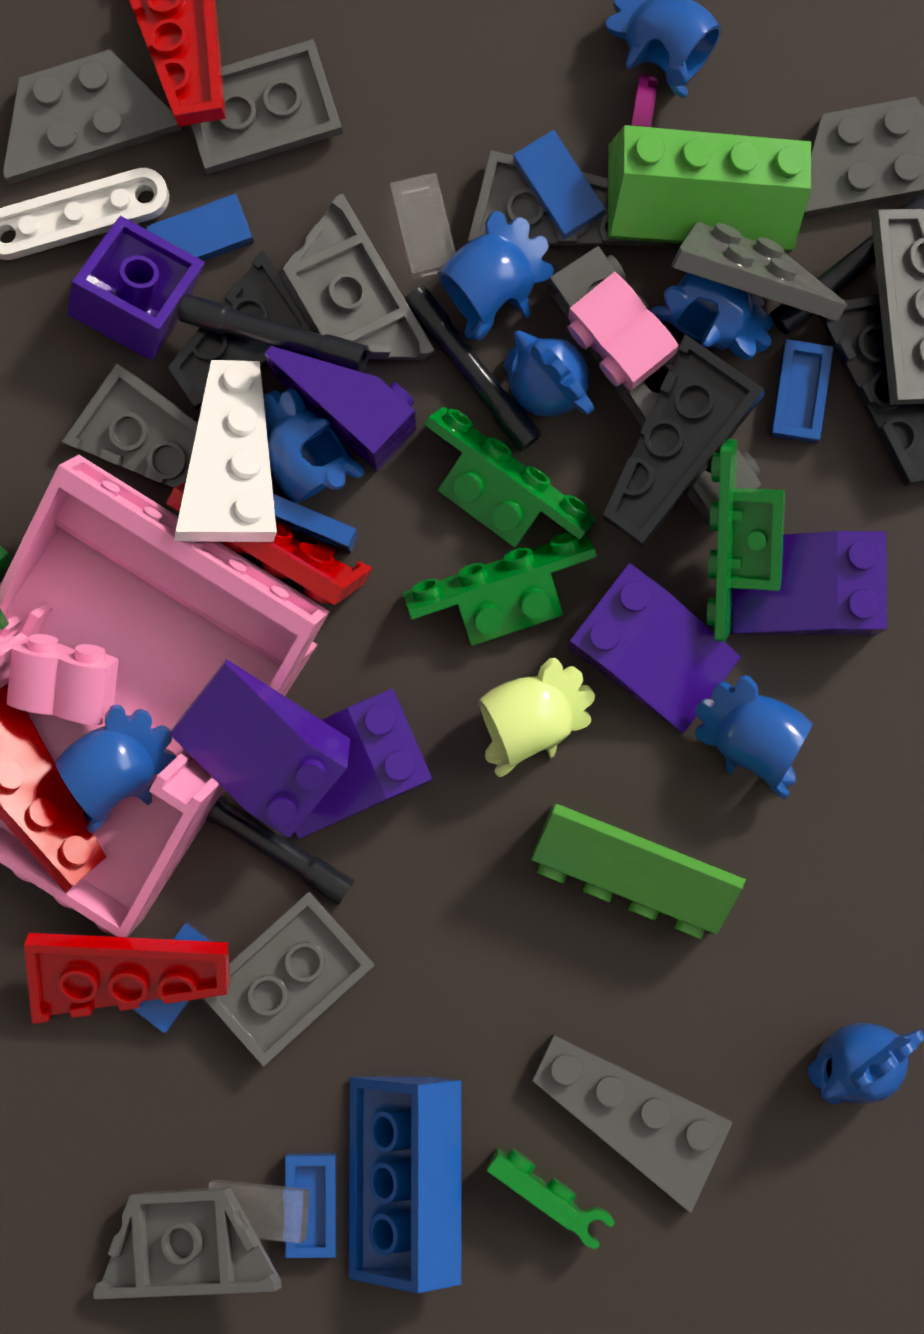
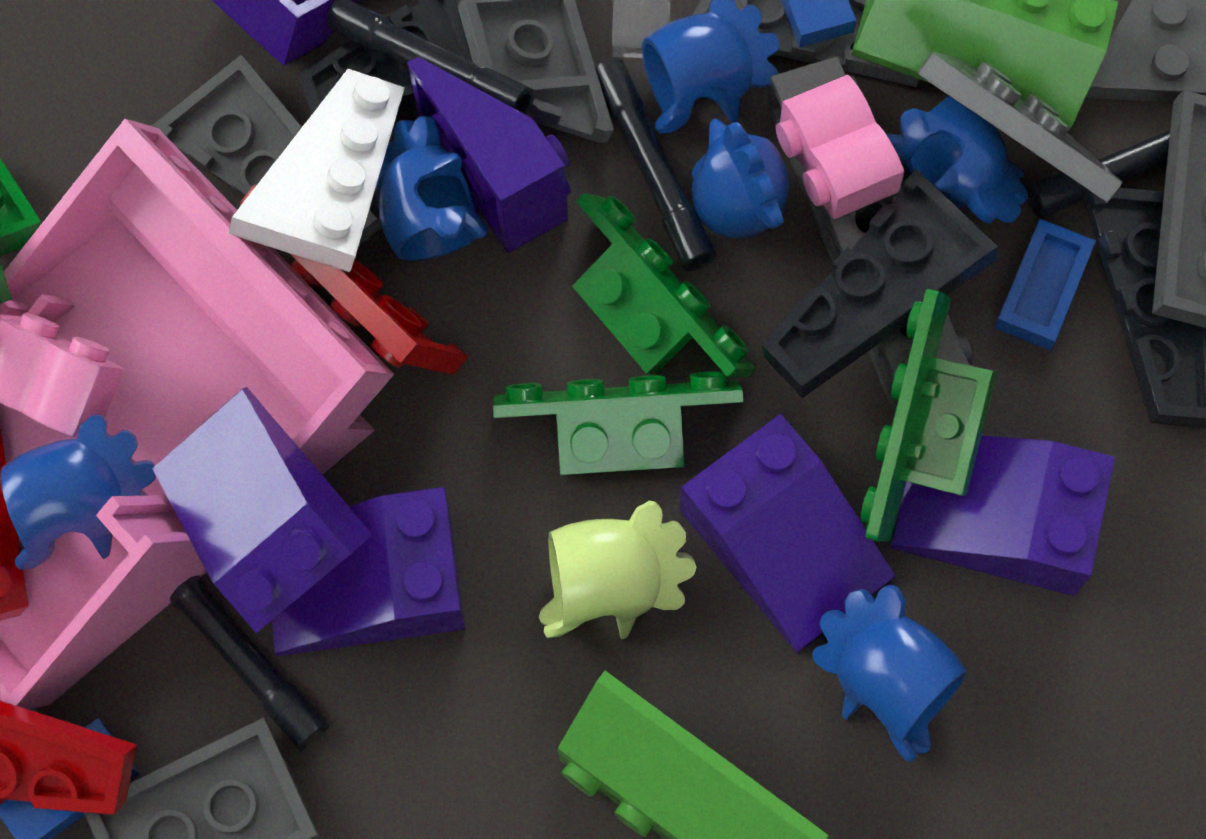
camera: 20 degrees right, 15 degrees down
blue tile [273,494,358,553] -> none

